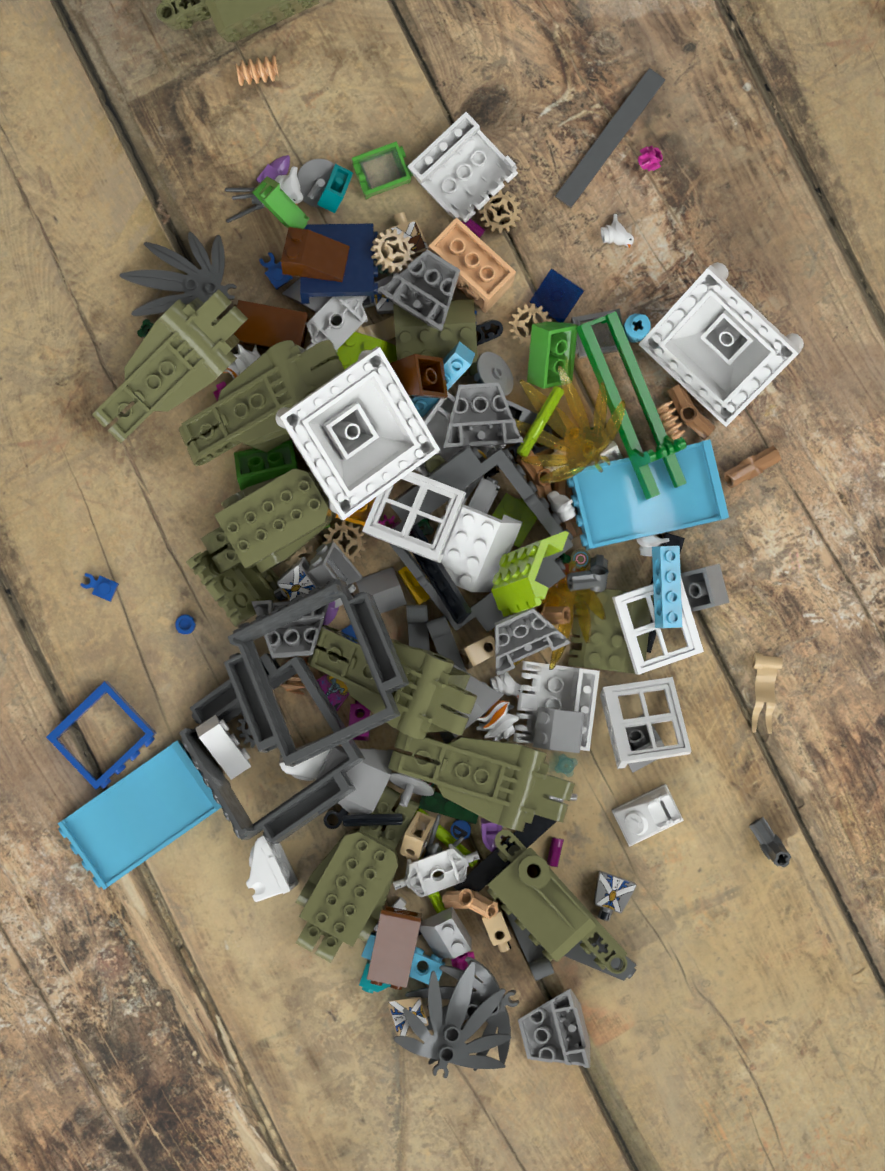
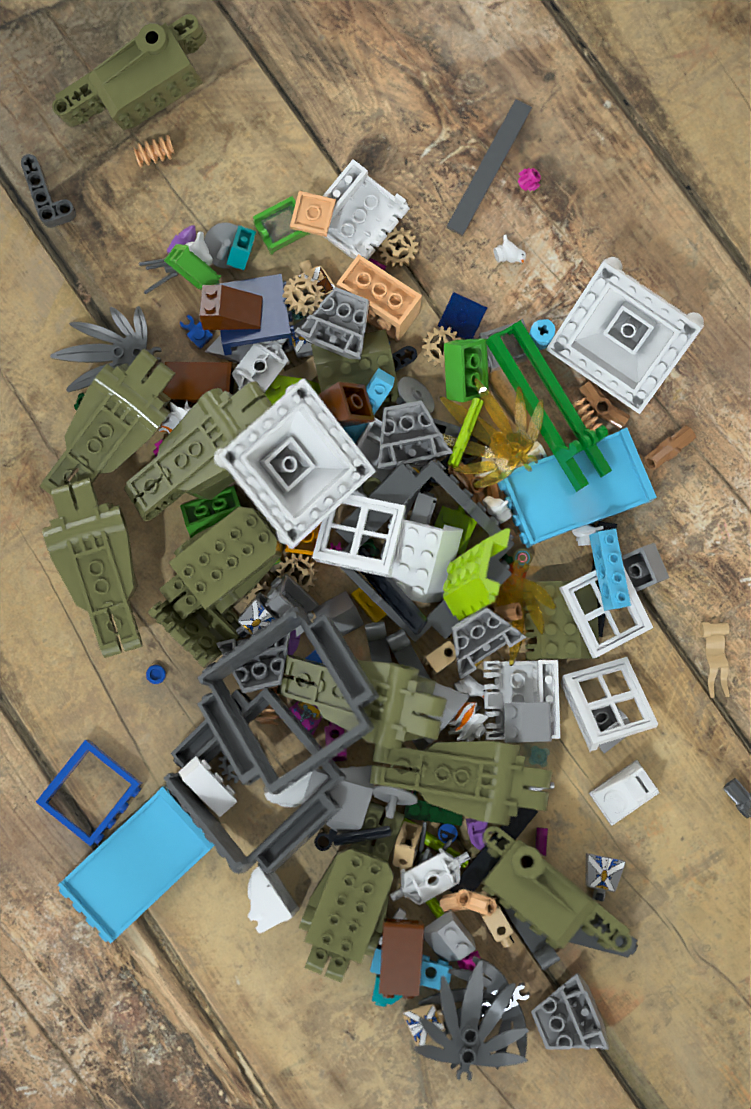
camera: 15 degrees left, 5 degrees down
blue plate [81,573,119,602] -> none
dark grey piece [567,554,609,592] -> none
none -> dark grey beam [21,154,76,228]
none -> olive piece [42,478,143,658]
none -> light nougat tile [290,191,336,237]

